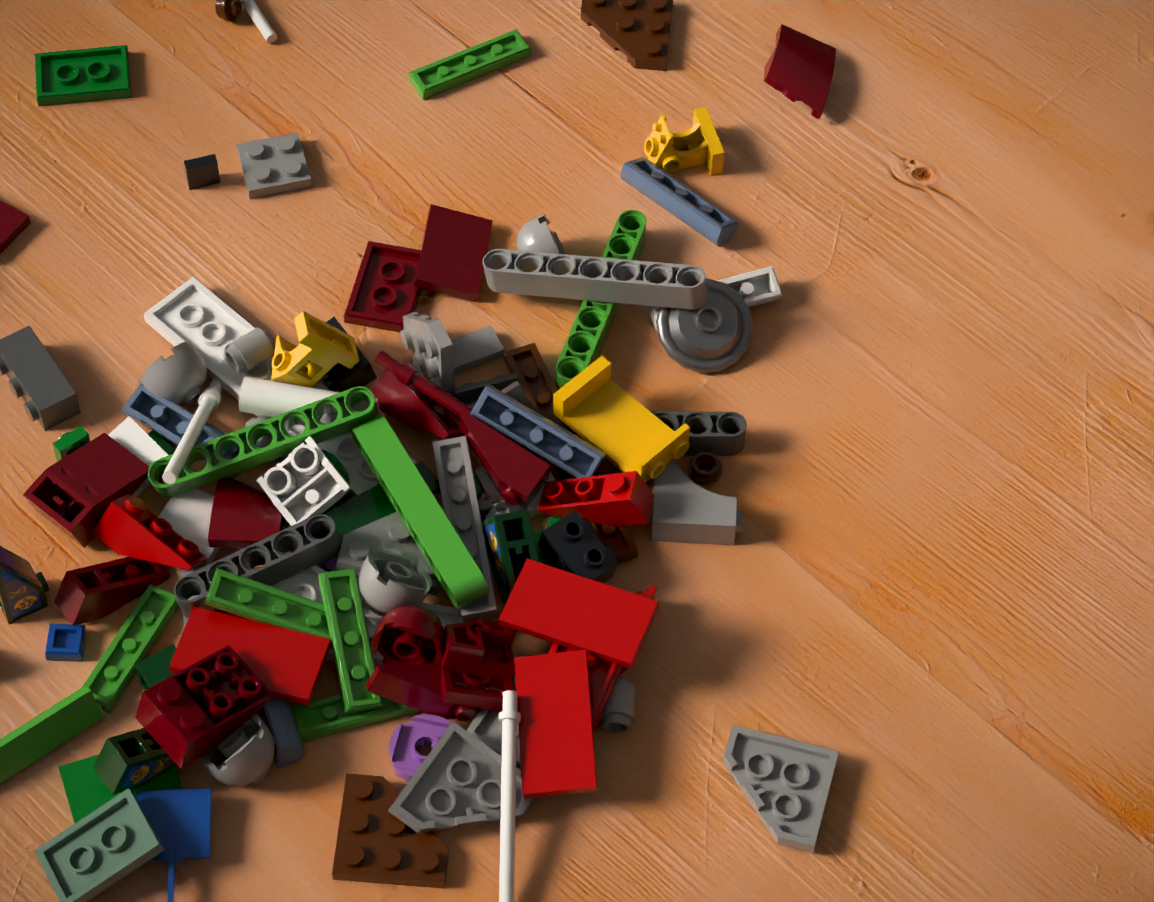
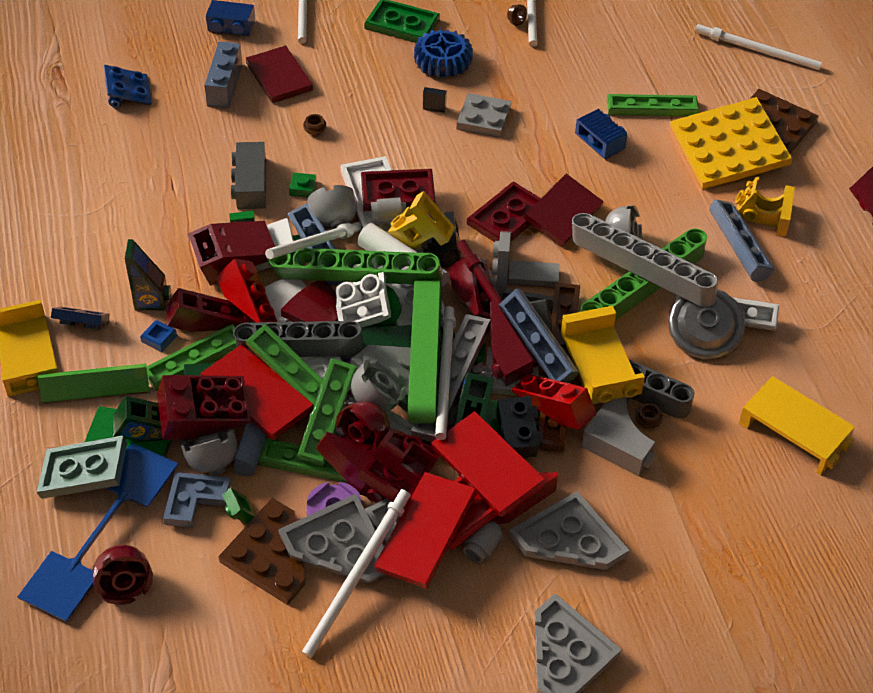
camera: 30 degrees right, 5 degrees down
none -> sand blue plate [163,472,231,527]
none -> green plate [222,488,256,524]
none -> green plate [289,172,317,197]
none -> reddish brown plate [303,114,326,135]
none -> dark red tile [361,169,436,212]
none -> blue gear [414,29,473,79]
none -> white bar [435,306,456,440]
none -> light grey plate [509,491,630,570]
none -> blue brick [575,108,627,159]
none -> yellow plate [670,97,792,190]
none -> yellow panel [738,376,855,475]

